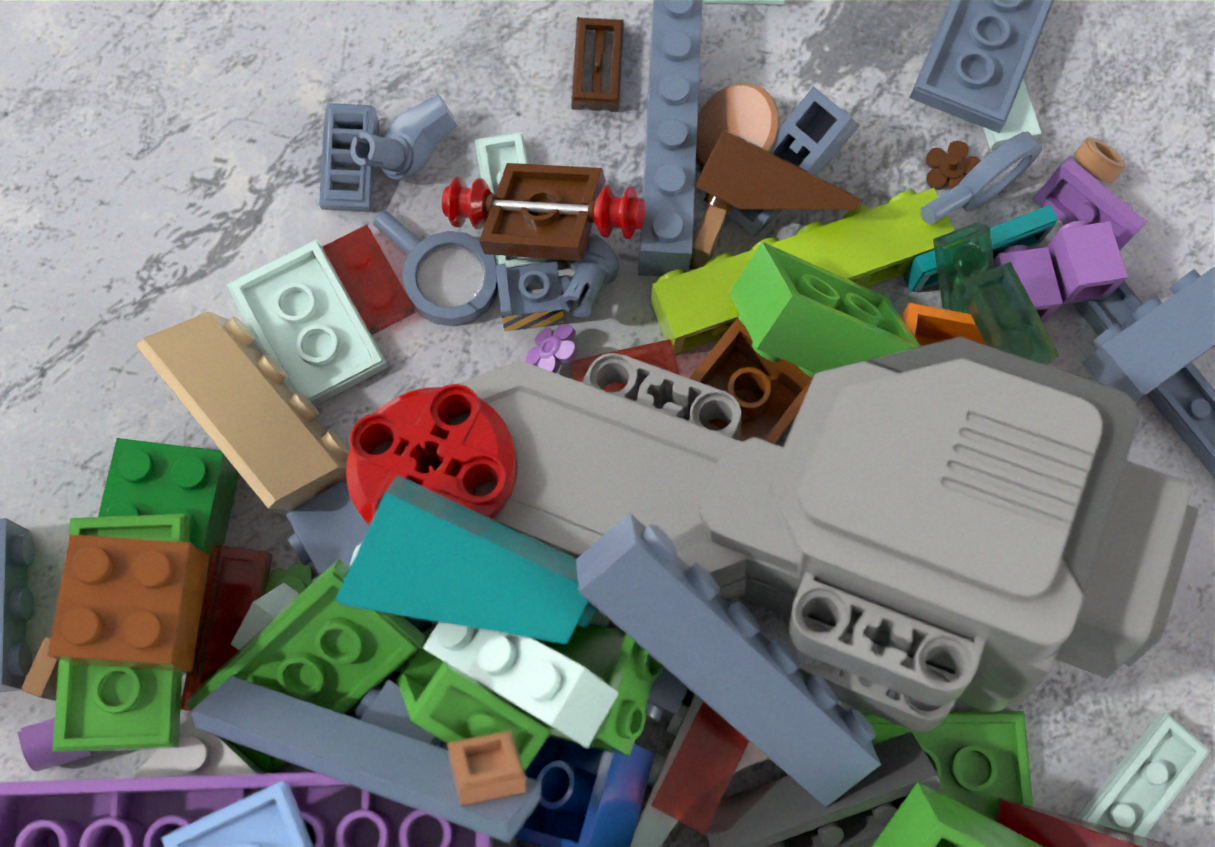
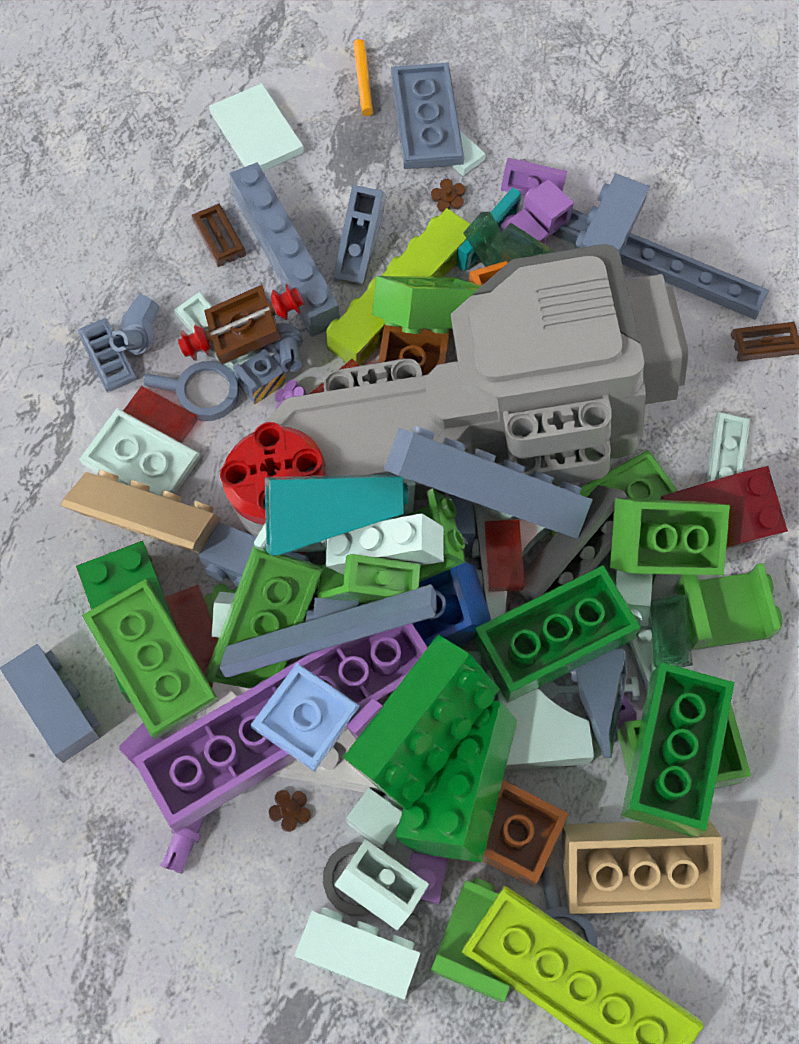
camera: 30 degrees left, 5 degrees down
medium nougat tile [22,637,59,701] -> none
dark orange brick [47,535,209,672] -> none
nougat tile [448,731,526,806] -> none
medium nougat tile [689,205,727,270] -> none
reddish brown slope [695,130,864,214] -> none
nougat piece [696,83,779,169] -> none
sand blue piece [920,131,1042,225] -> none
medium nougat tile [1074,138,1125,183] -> none

